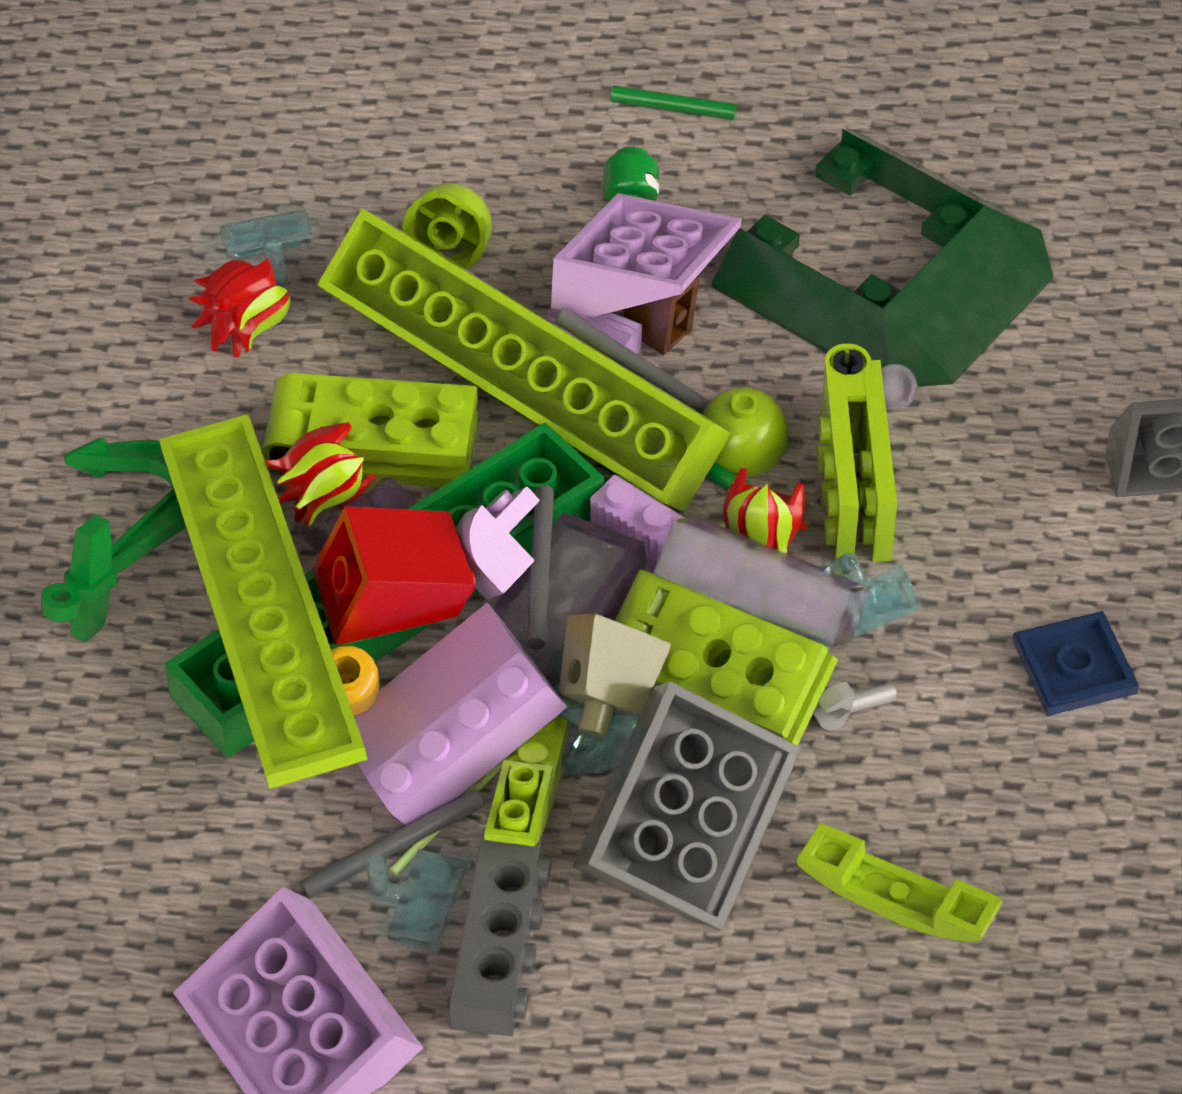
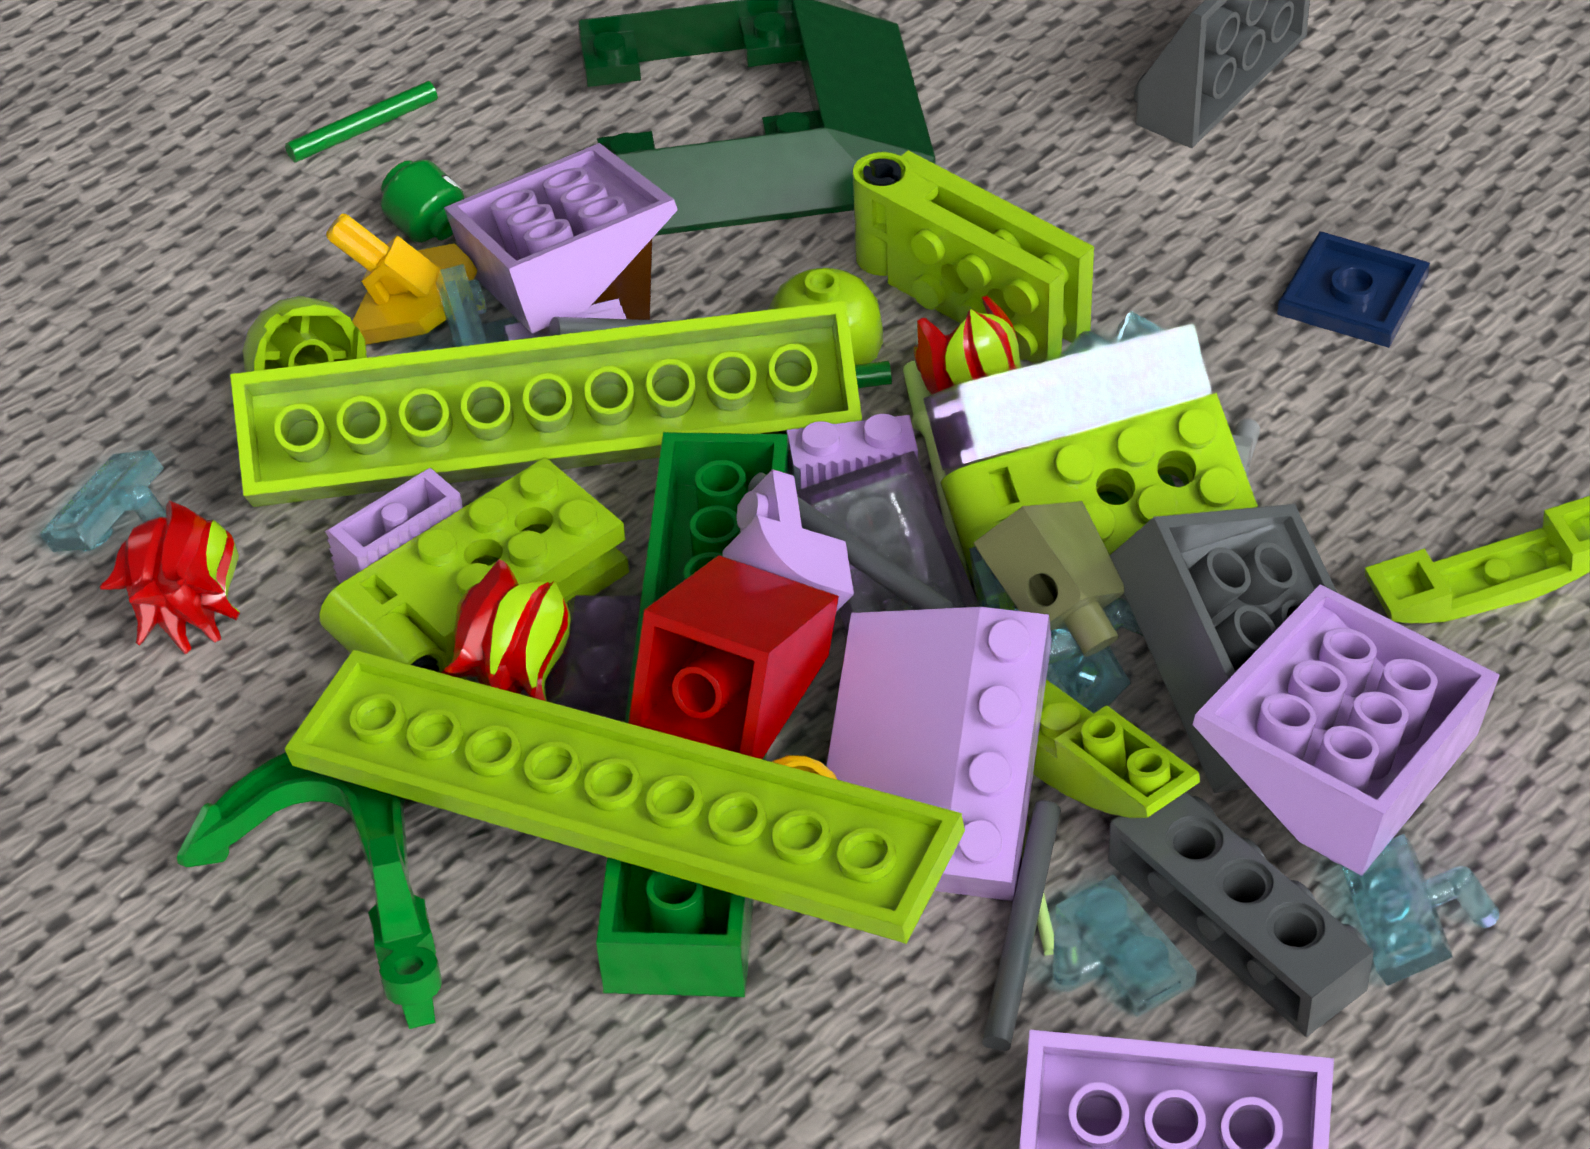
camera: 45 degrees left, 5 degrees down
none -> lavender brick [325,468,463,584]
none -> yellow piece [326,213,478,345]
none -> clear light blue plate [436,264,518,347]
none -> lavender slope [1192,584,1500,876]
none -> clear light blue plate [1341,834,1500,986]

